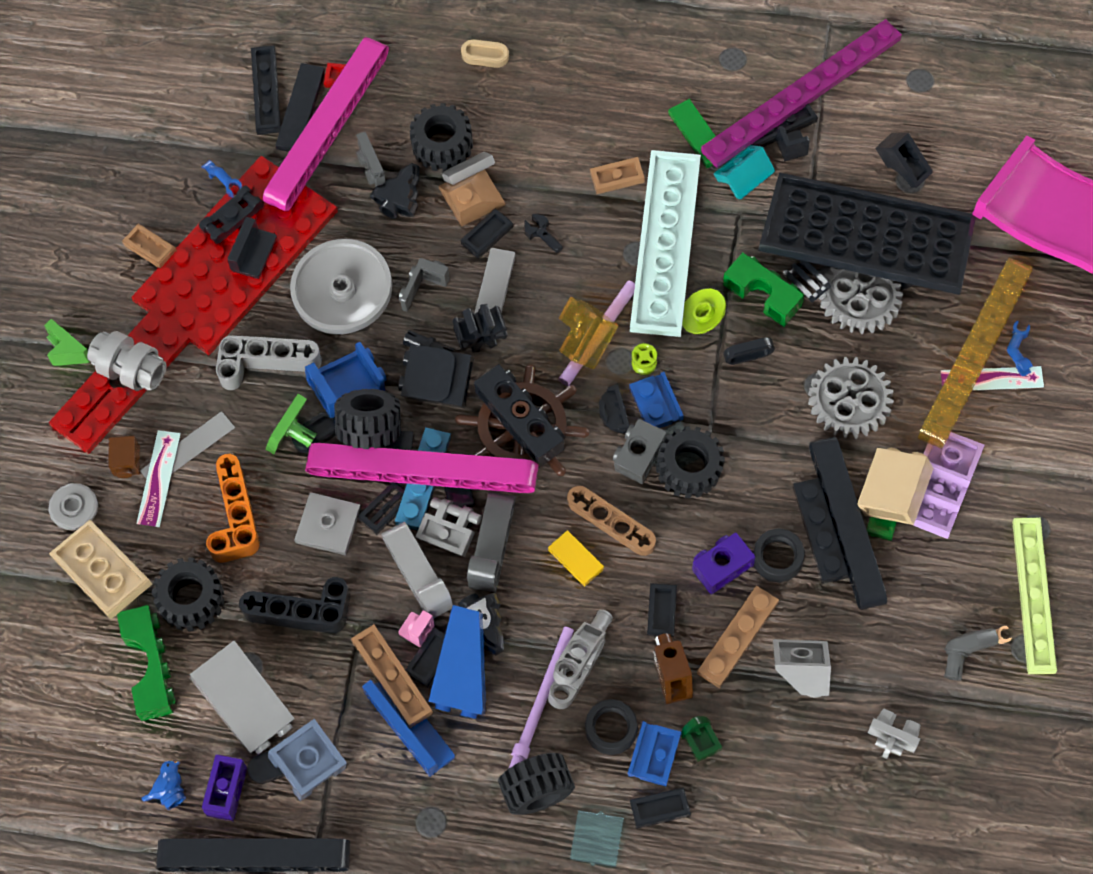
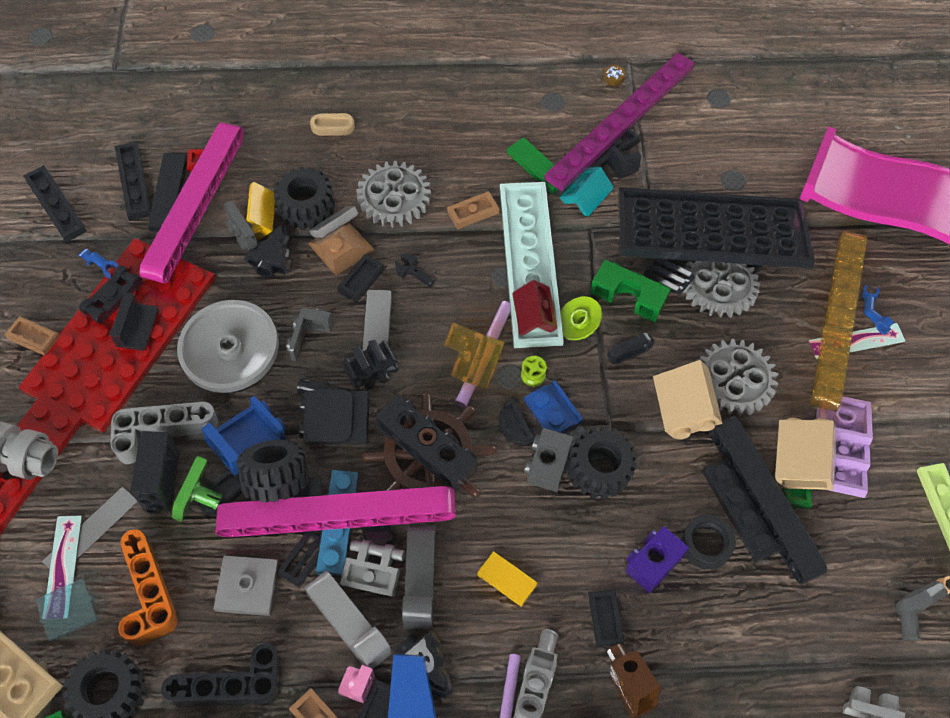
camera: 15 degrees left, 5 degrees down
reddish brown brick [108,436,140,478] -> none
medium nougat beam [567,486,656,556] -> none
medium nougat plate [697,585,779,689] -> none
light grey slope [773,639,831,698] -> none
black arch [875,132,933,188] -> none
none -> black plate [23,165,87,242]
none -> clear light blue piece [35,579,98,642]
none -> black window [130,431,180,514]
none -> yellow panel [246,182,275,241]
none -> light grey gear [356,161,431,228]
none -> dark red panel [512,280,558,336]
none -> pearl gold tile [603,65,625,86]
none -> tan brick [653,360,722,439]

